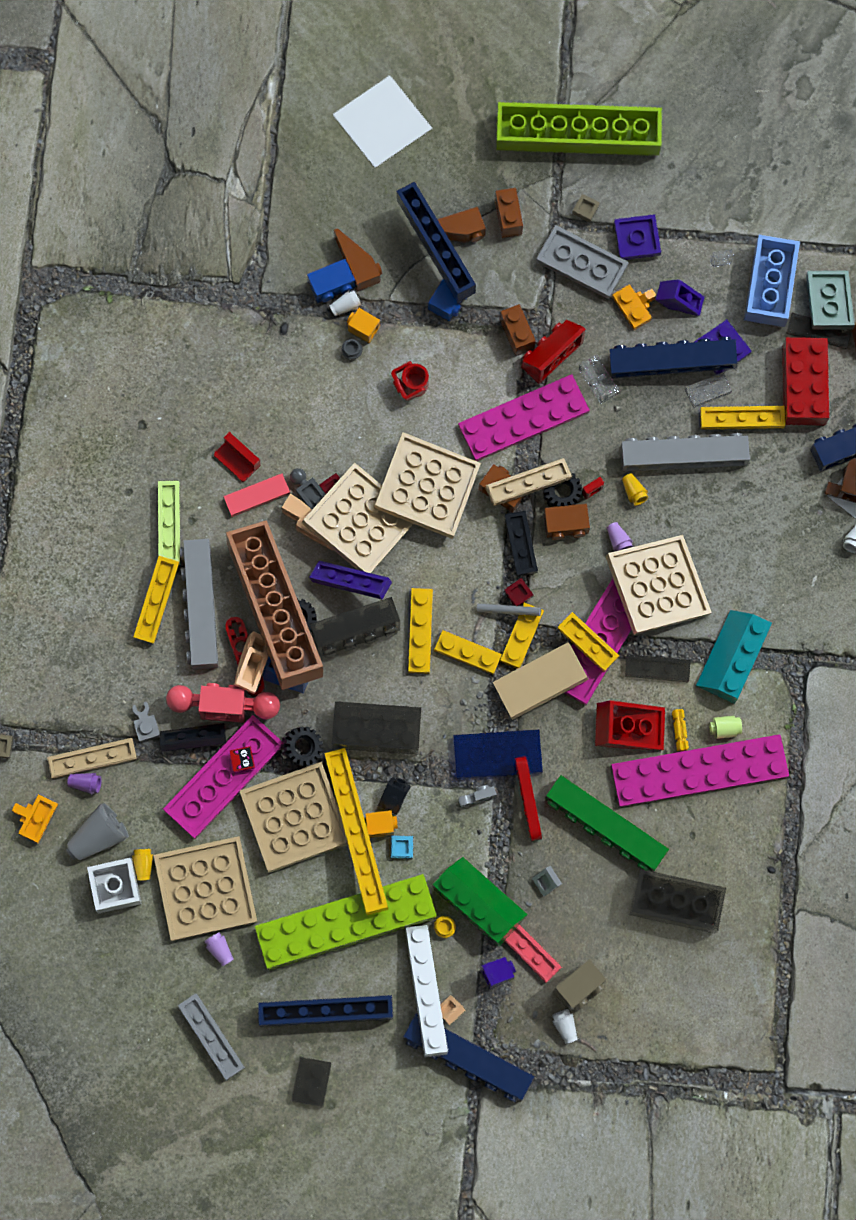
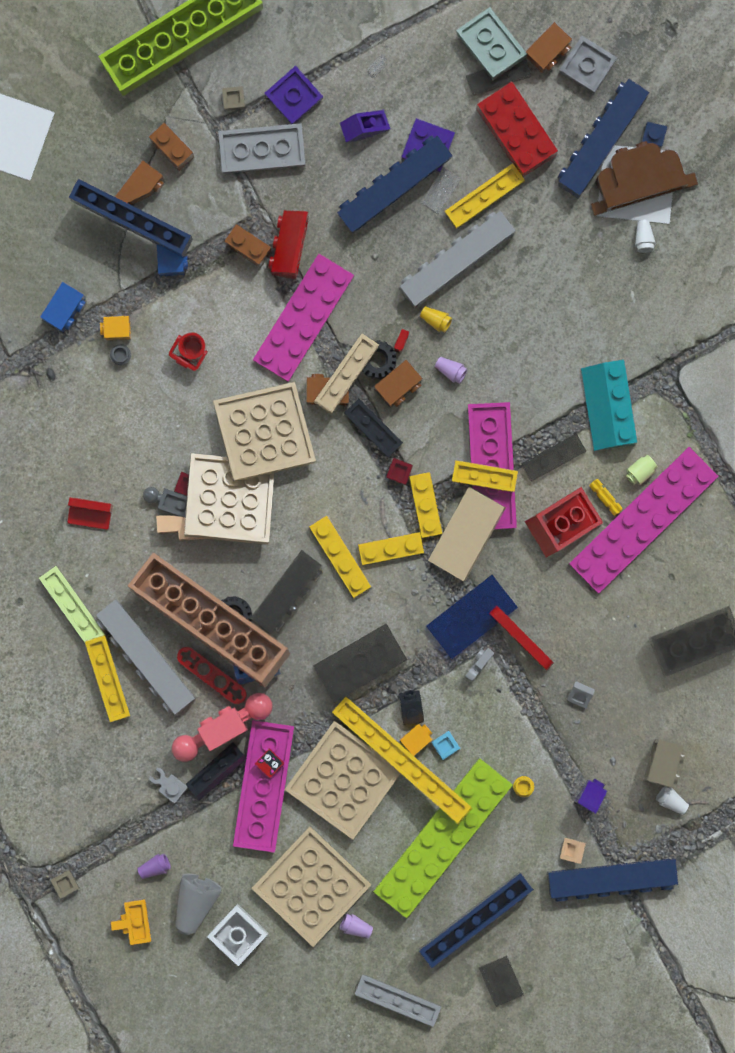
camera: 30 degrees left, 10 degrees up
tan tile [47,738,137,779] -> none
yellow cone [131,849,153,880] -> none
coral tile [223,473,290,517] -> none
light nougat slope [234,631,269,694] -> none
black tyre [281,727,323,767] -> none
dark purple plate [309,561,392,600] -> none
white cone [329,290,362,316] -> none
dark orange slope [334,228,383,291] -> none
white plate [405,925,448,1057] -> none
green slope [433,857,528,948] -> none
light grey bar [477,604,541,616] -> none
coral tile [504,925,562,983] -> none
green brick [545,775,669,873] -> none
clear hinge [579,355,620,404] -> none
tan plate [605,535,712,635] -> none
light orange hinge [612,284,657,330] -> none
light blue brick [744,235,800,327] -> none

